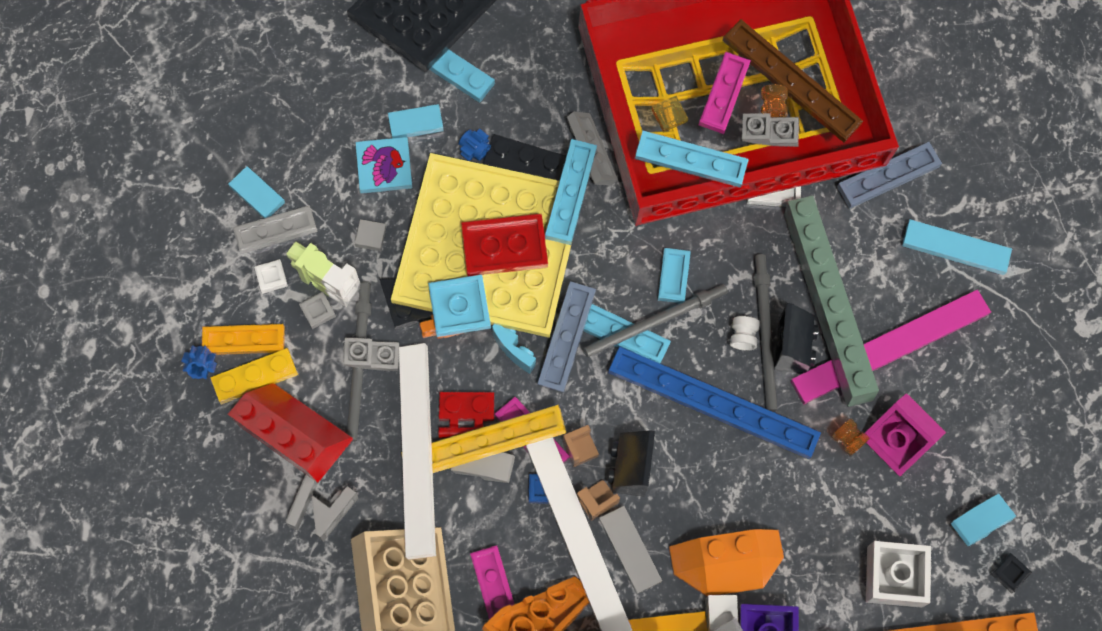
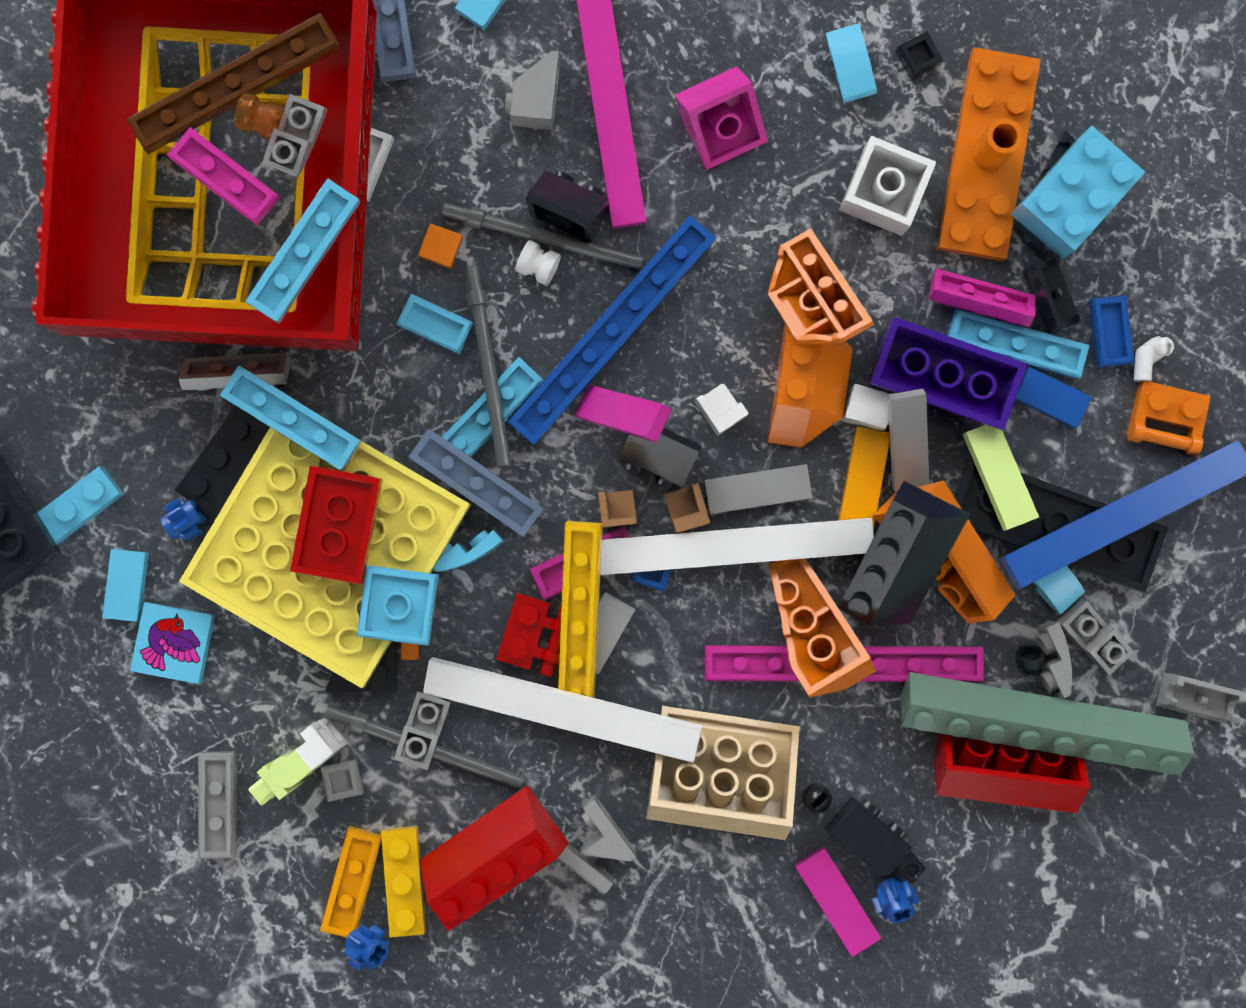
camera: 70 degrees left, 15 degrees up
medium azure tile [228,167,285,218] -> none
white tile [254,259,288,294] -> none
light grey tile [355,219,387,251] -> none
clear yellow tile [651,96,688,133] -> none
sand green brick [784,196,879,407] -> none
clear orange wheel [831,418,870,456] -> none
none -> orange tile [418,223,463,269]
none -> light grey slope [505,51,560,130]
none -> dark pink tile [574,385,672,443]
none -> white panel [695,384,749,436]
none -> orange wedge [768,228,874,344]

